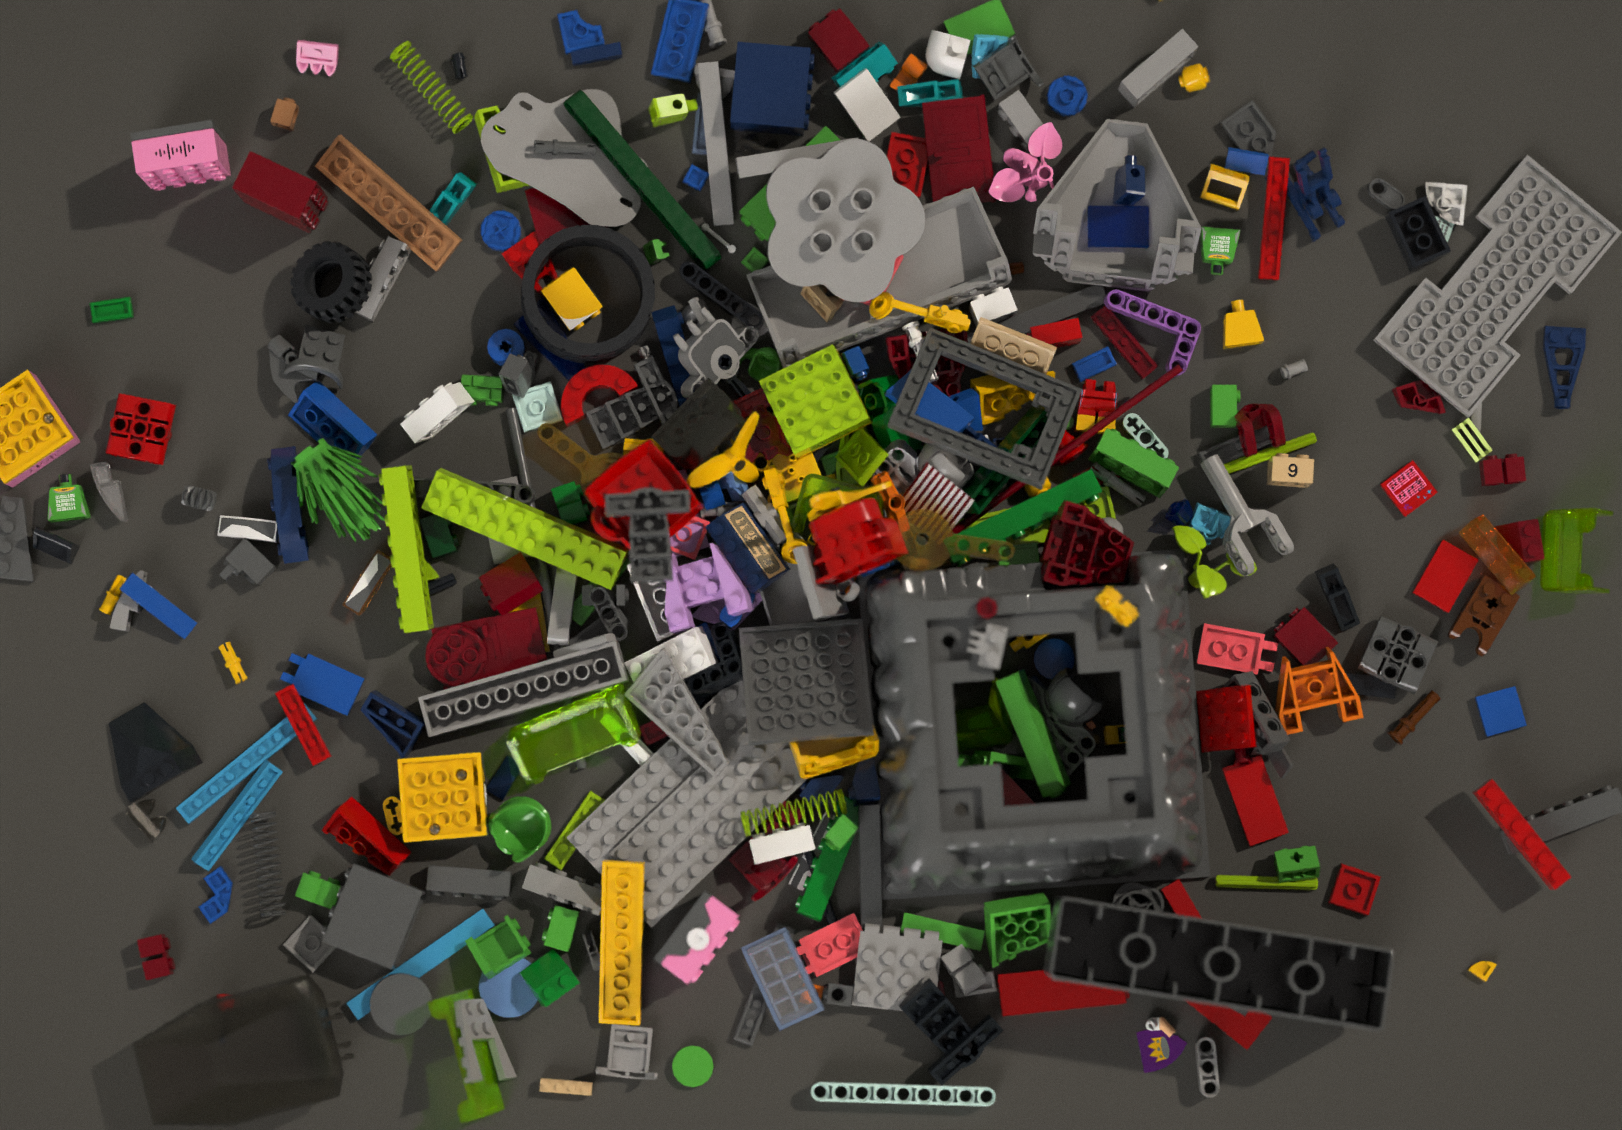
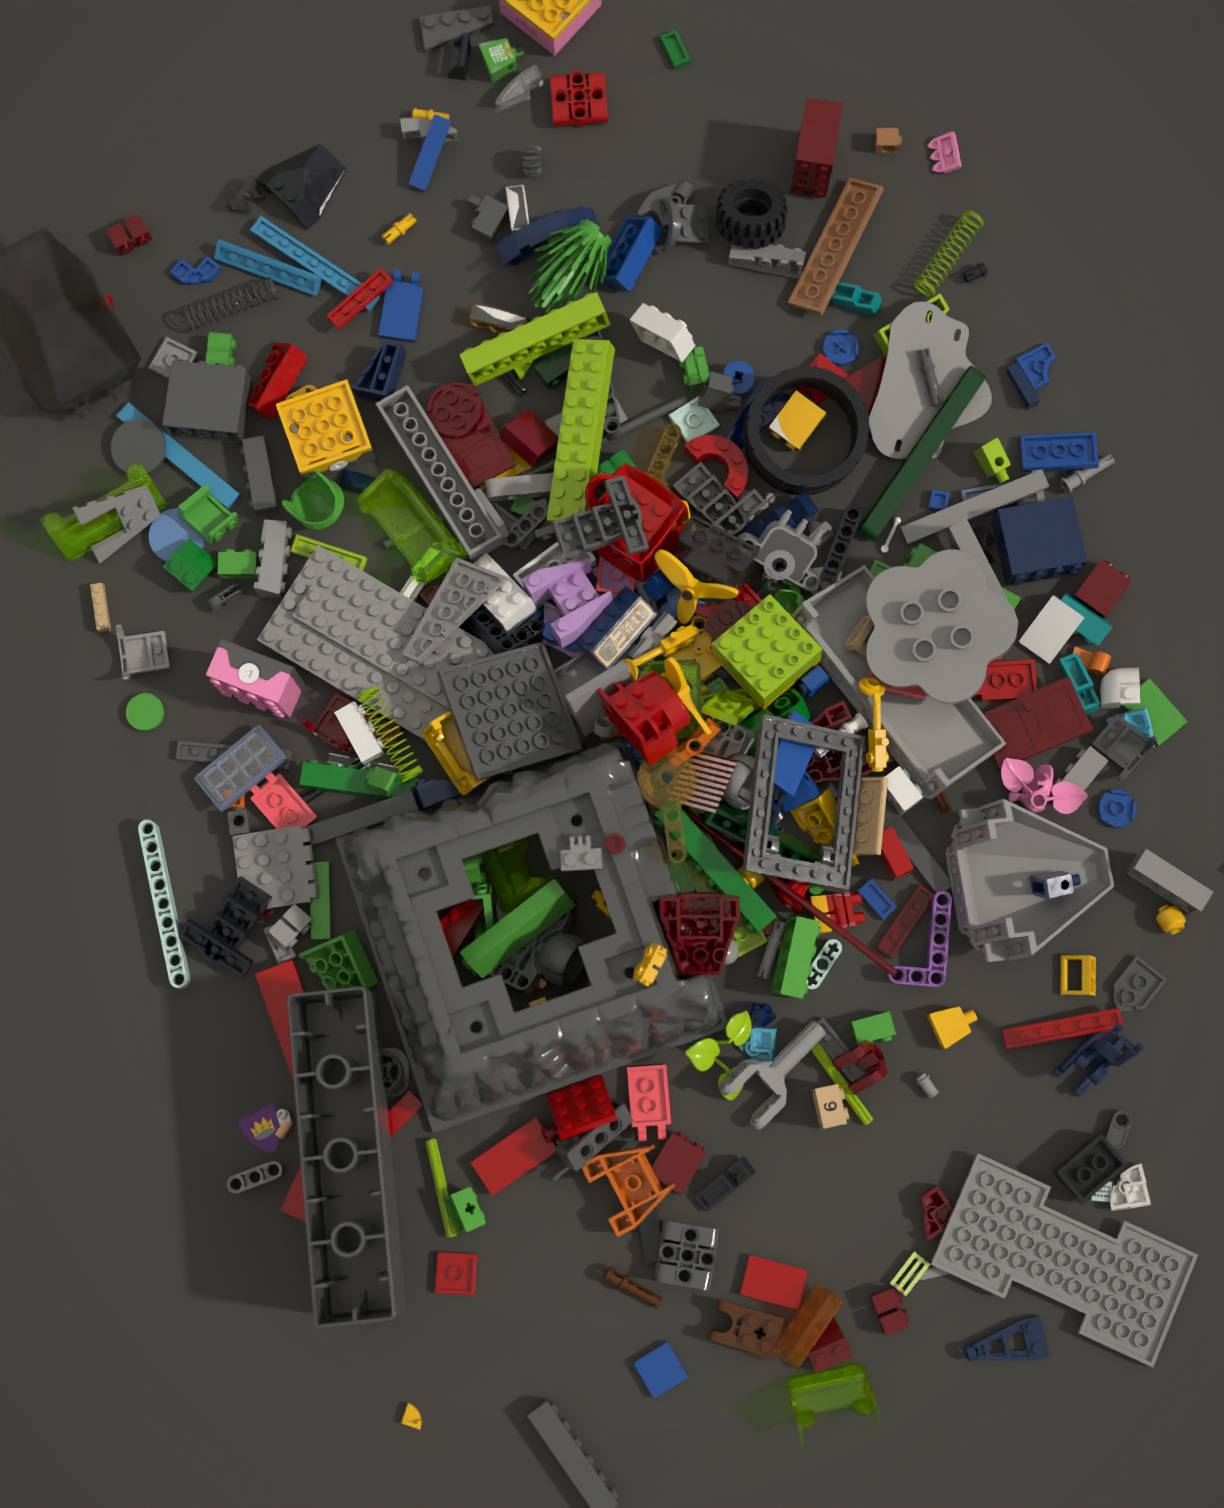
camera: 75 degrees right, 5 degrees down
bright pink piece [130,120,231,191] -> none
yellow plate [599,860,645,1026] -> none
bright green tile [643,239,669,265] -> none
dark blue slope [799,775,844,809] -> none
blue tile [1033,639,1075,679] -> none
clear blue piece [1087,206,1149,248] -> none
bright green torso [1200,227,1240,275] -> none
blue tile [1225,147,1269,175] -> none
red tile [1380,460,1438,517] -> none
red brick [1472,779,1571,890] -> none

